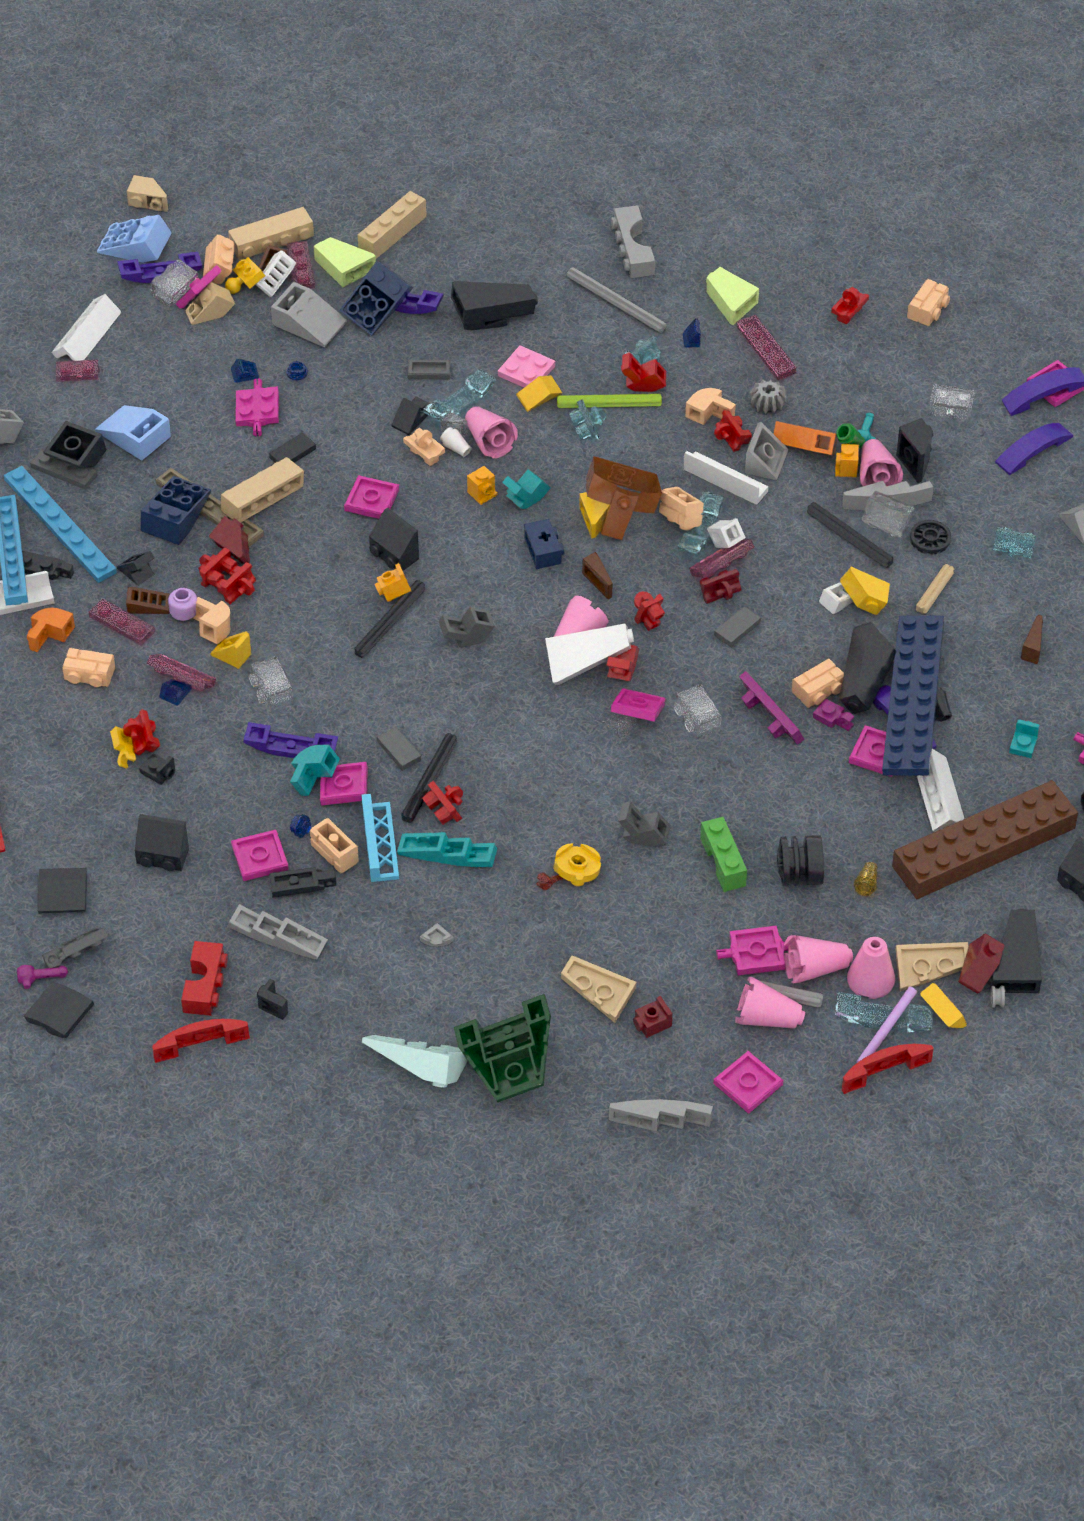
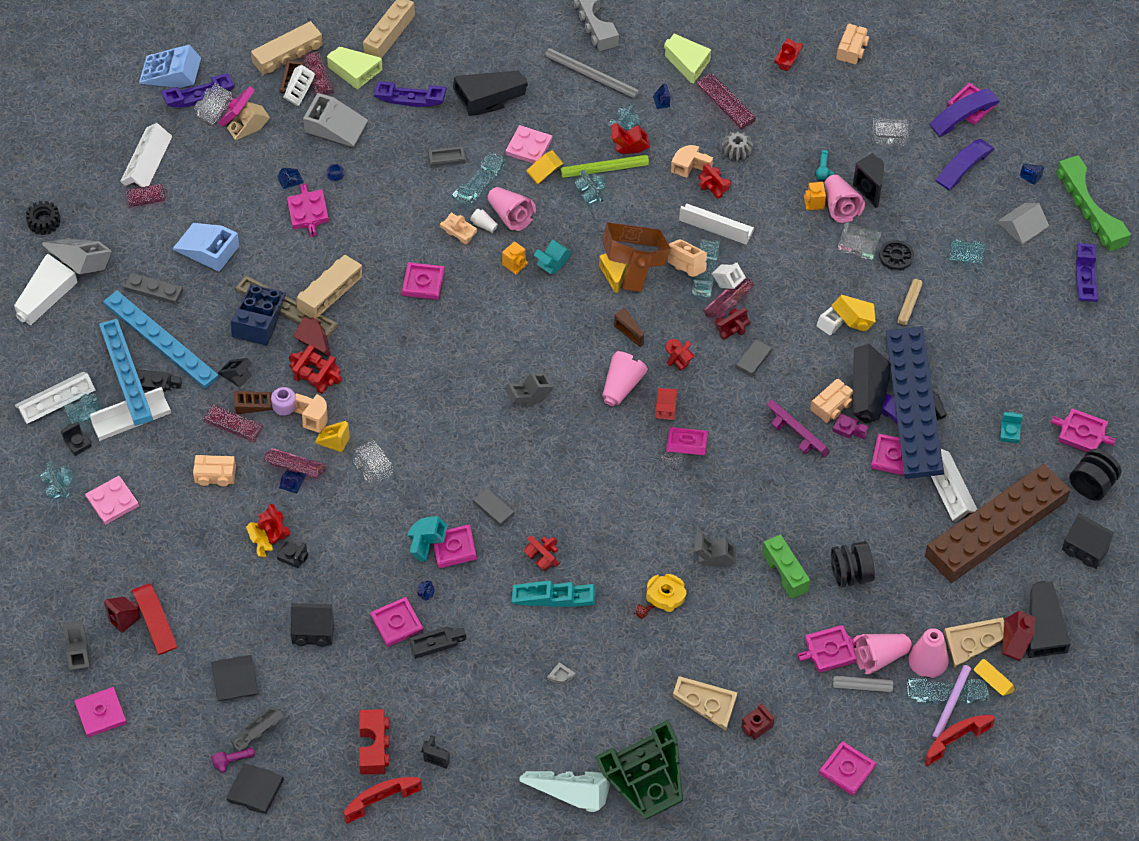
camera: 10 degrees left, 5 degrees up
orange brick [27,608,75,653] -> none
black slope [43,421,107,468] -> none
tan slope [127,175,168,212] -> none
light nougat brick [203,235,235,284] -> none
yellow plate [225,257,265,294] -> none
light grey slope [227,904,328,960] -> none
dark purple slope [243,722,338,758] -> none
black tile [269,433,316,463] -> none
light nougat brick [310,818,359,874] -> none
dark blue slope [339,261,413,336] -> none
black axle [354,580,425,658] -> none
medium azure fence [362,794,399,882] -> none
black slope [369,508,419,571] -> none
light orange brick [375,563,411,602] -> none
black slope [392,396,434,435] -> none
black axle [401,733,457,823] -> none
clear slope [441,412,468,437] -> none
dark blue brick [524,519,564,569] -> none
white slope [545,624,634,685] -> none
light grey slope [609,1099,713,1132] -> none
clear brick [674,684,722,739] -> none
bright pink cone [735,977,805,1028] -> none
light grey slope [745,422,789,480] -> none
orange slope [773,421,838,455] -> none
black axle [807,502,894,568] -> none
green cone [836,423,865,448] -> none
light grey slope [842,481,933,510] -> none
clear yellow cone [854,862,878,896] -> none
light grey bush [990,986,1005,1008] -> none
reddish brown slope [1021,614,1043,664] -> none

